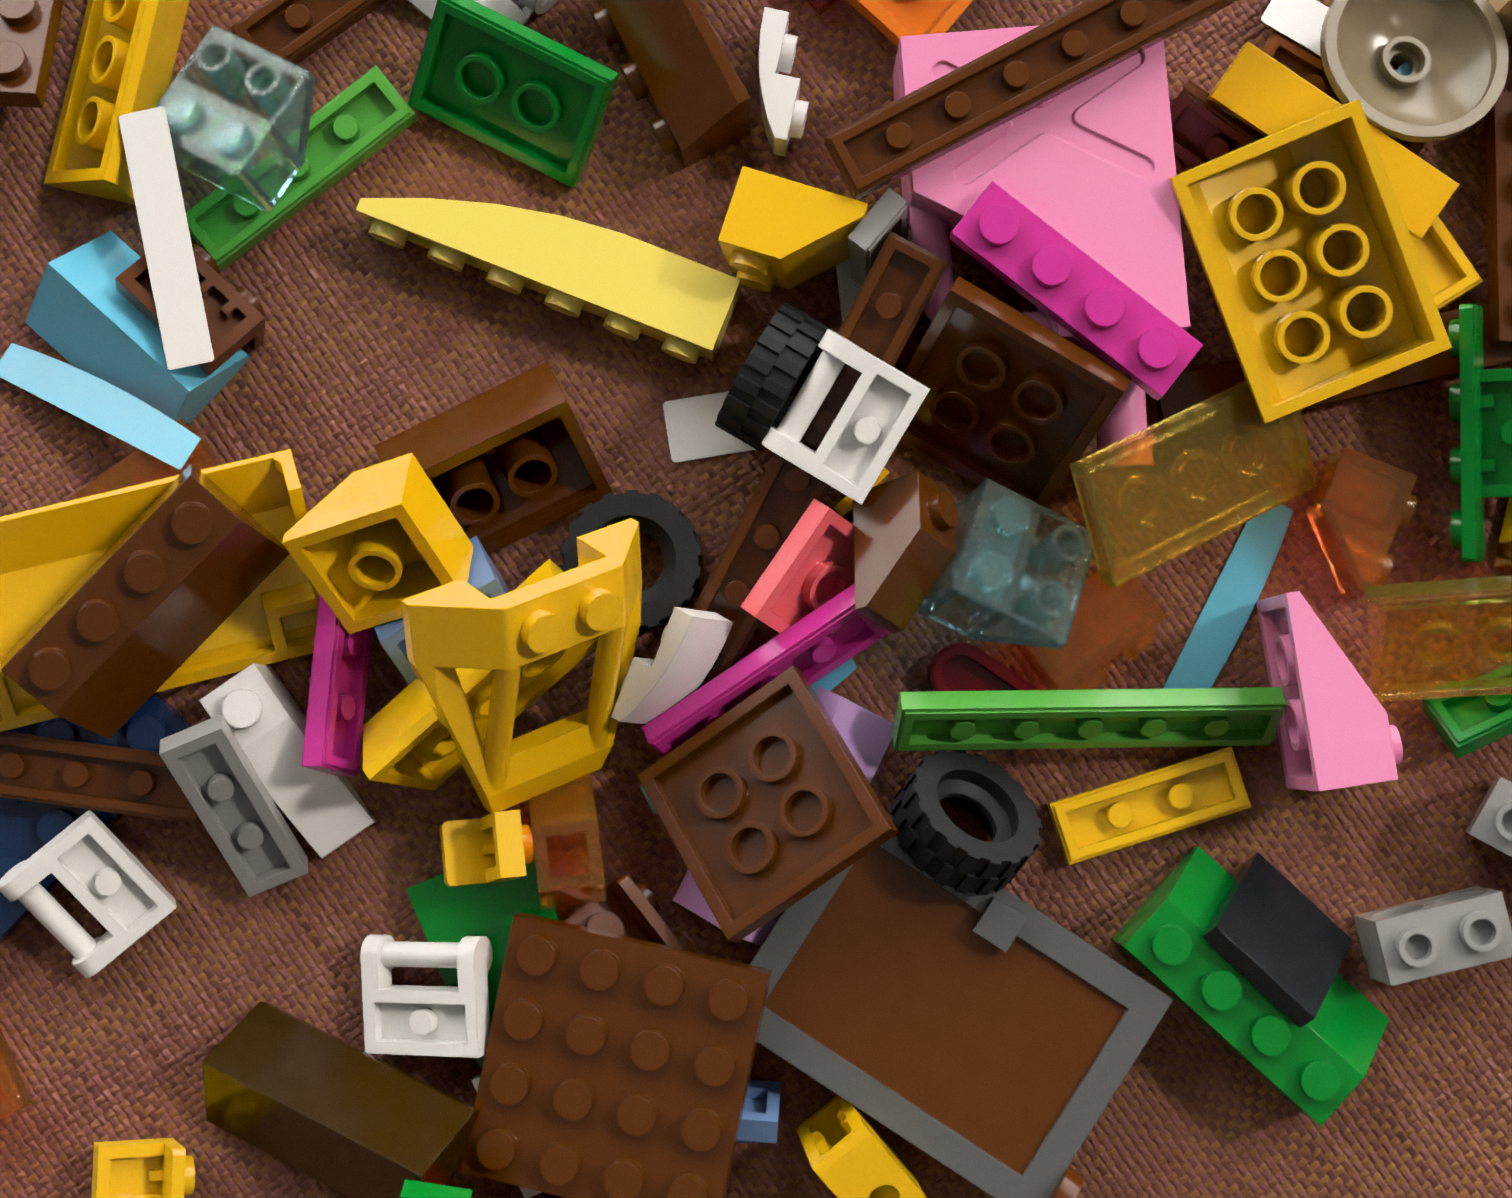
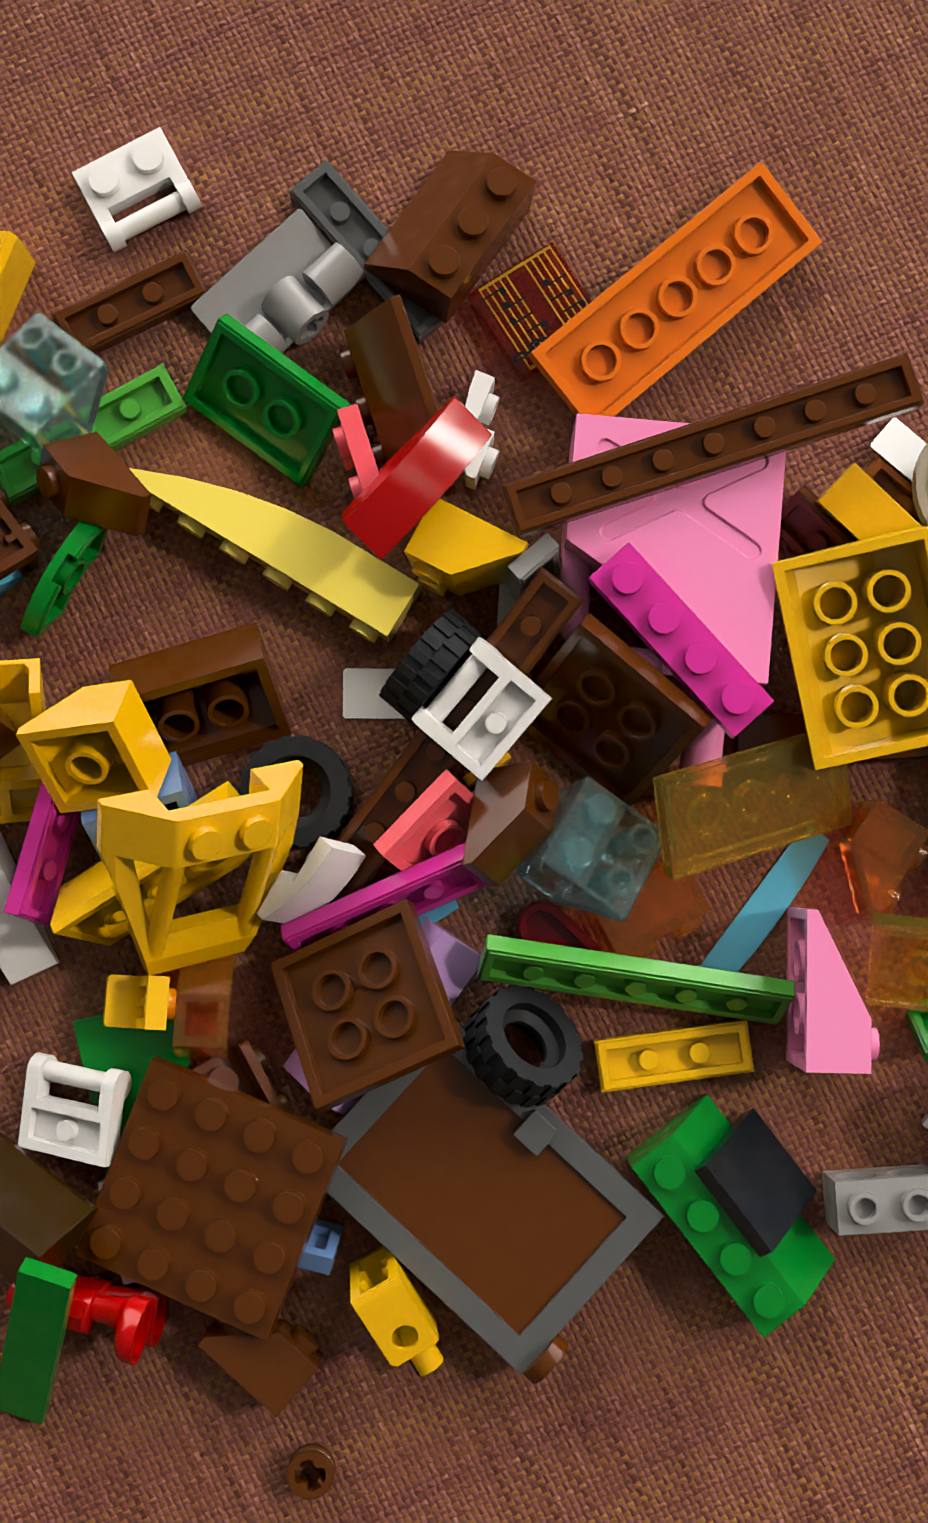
camera: 10 degrees right, 0 degrees up
none -> green tile [20,521,108,637]
none -> reddish brown slope [36,432,152,536]
none -> coral plate [332,404,379,500]
none -> red slope [342,396,492,560]

